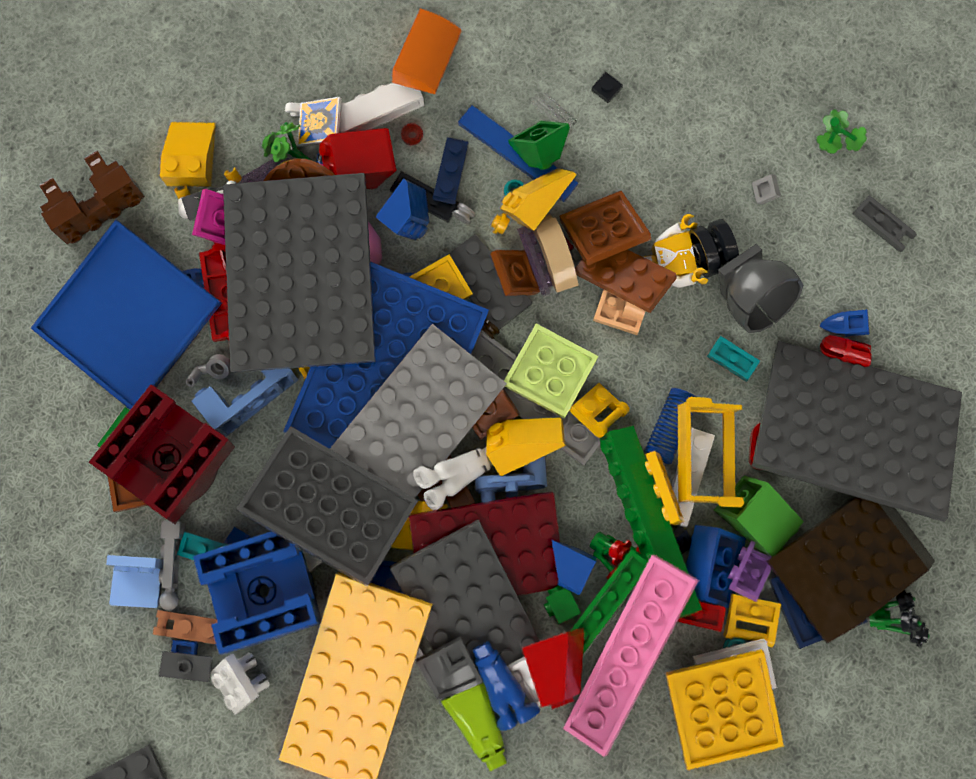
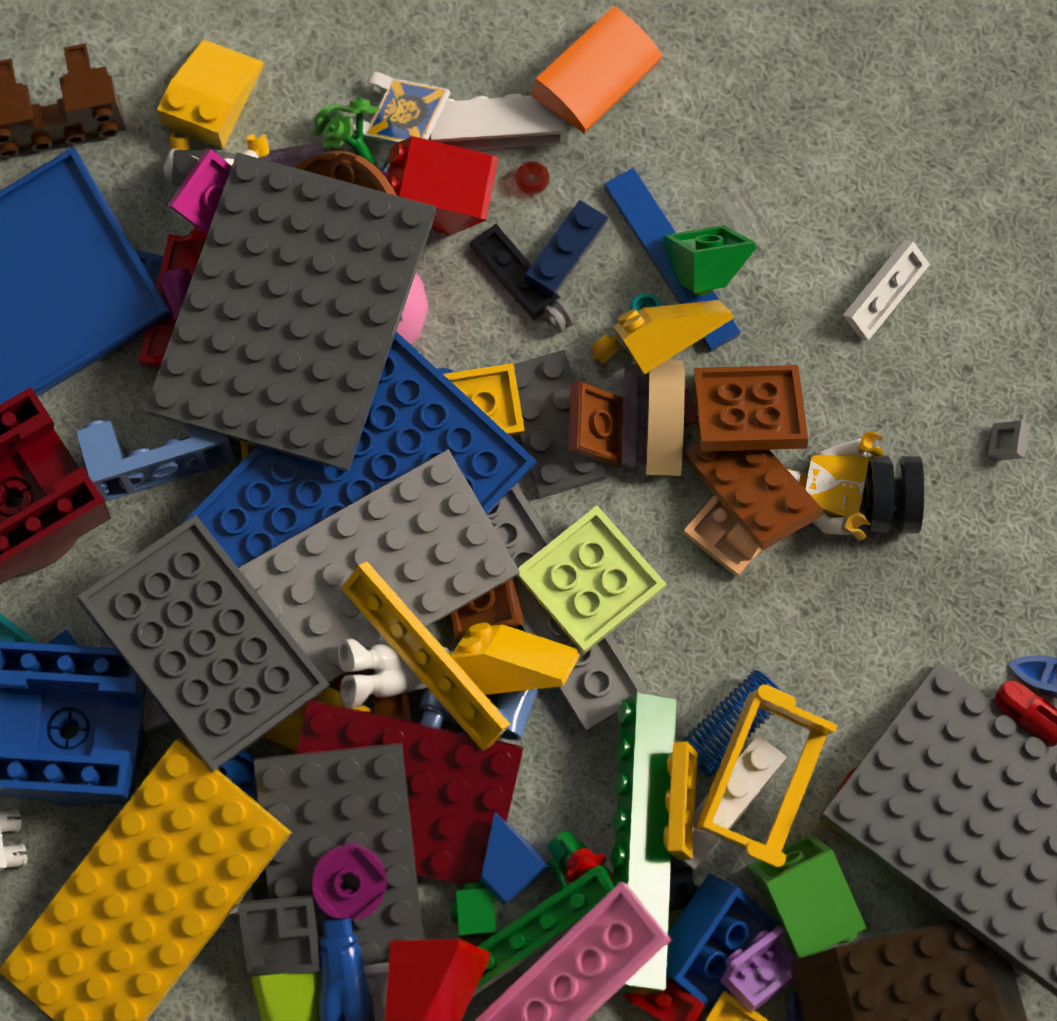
camera: 20 degrees right, 5 degrees down
light grey plate [186,354,230,387] -> none
blue slope [376,179,429,240] -> none
dark brown bush [481,319,500,339] -> none
yellow plate [569,383,630,438] -> none
black plate [591,72,623,103] -> none
teal plate [707,336,760,382] -> none
dark grey plate [718,244,804,333] -> none
none -> magenta cone [160,269,192,322]
none -> magenta plate [312,843,387,920]
none -> yellow plate [341,562,510,751]
none -> white plate [843,240,930,340]

